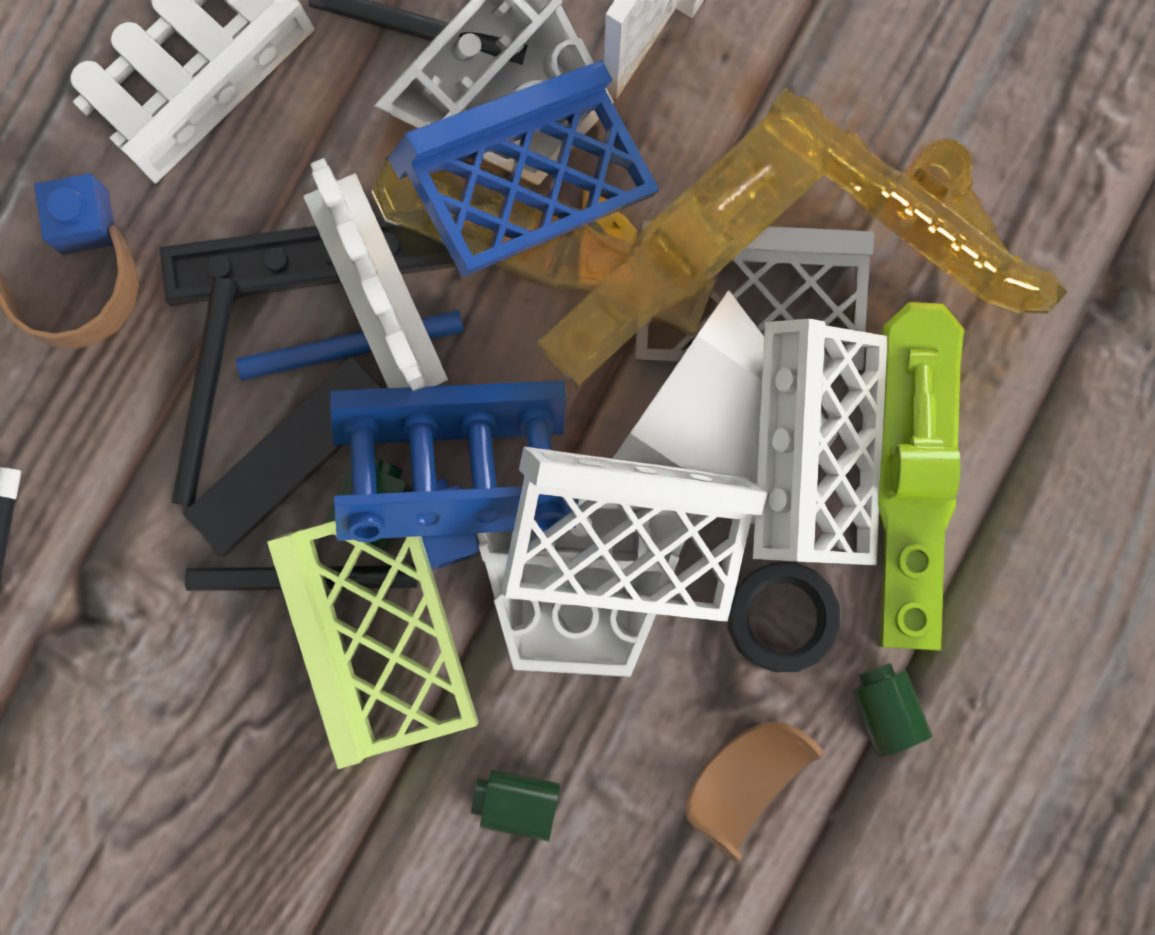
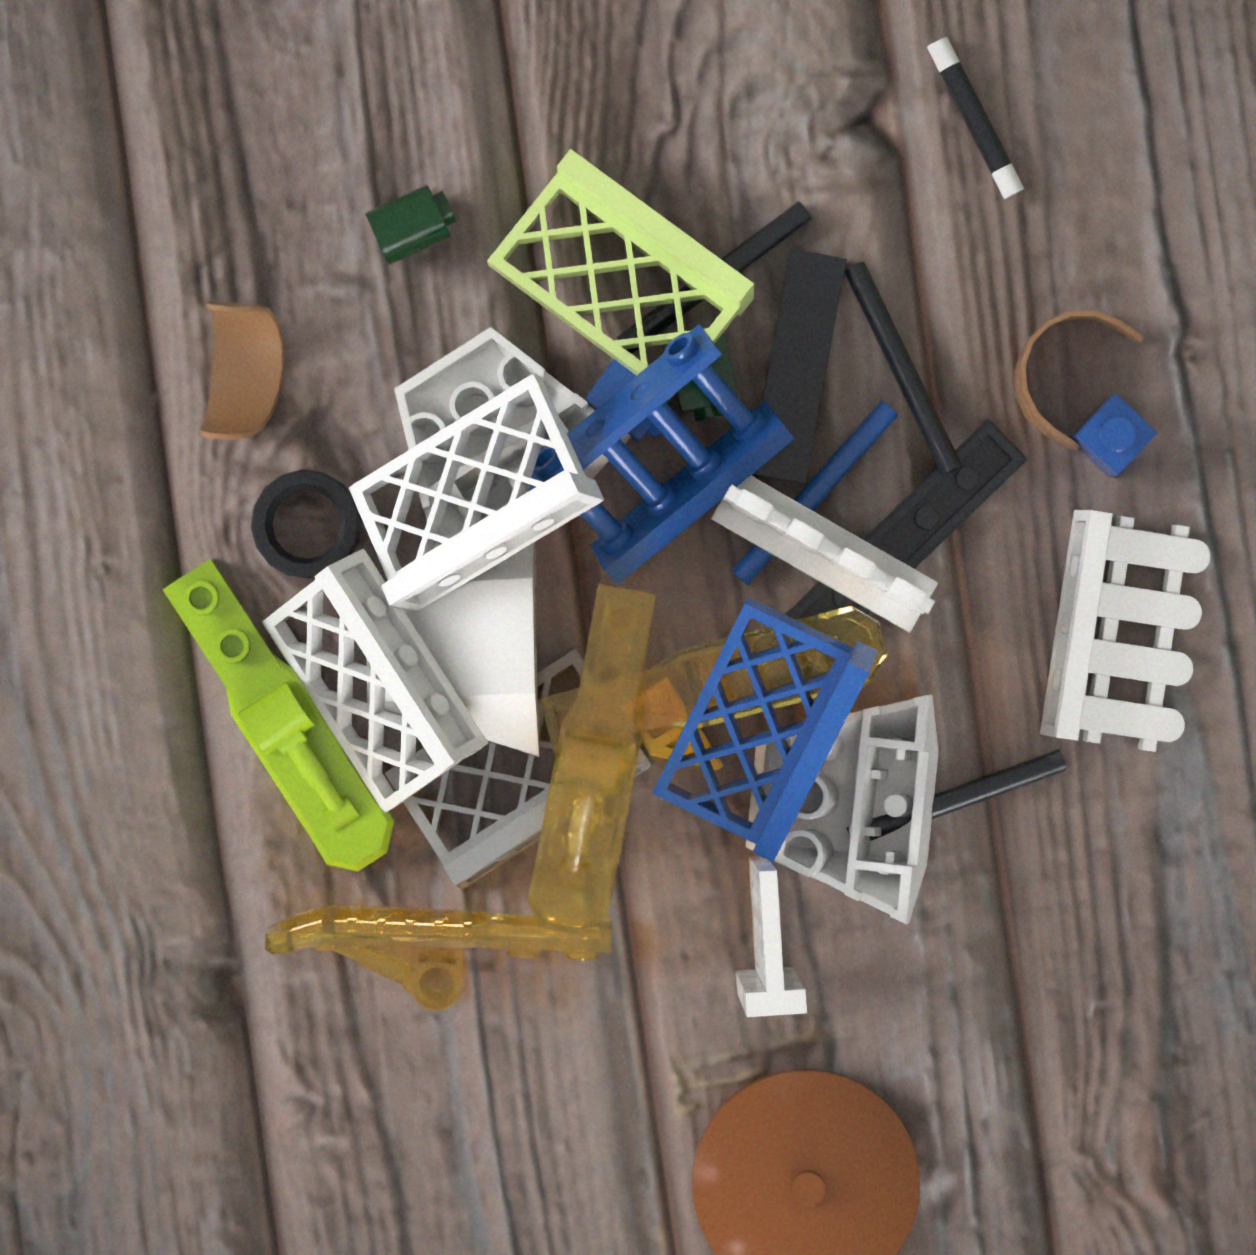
camera: 135 degrees right, 5 degrees up
dark green brick [852,663,933,757] -> none

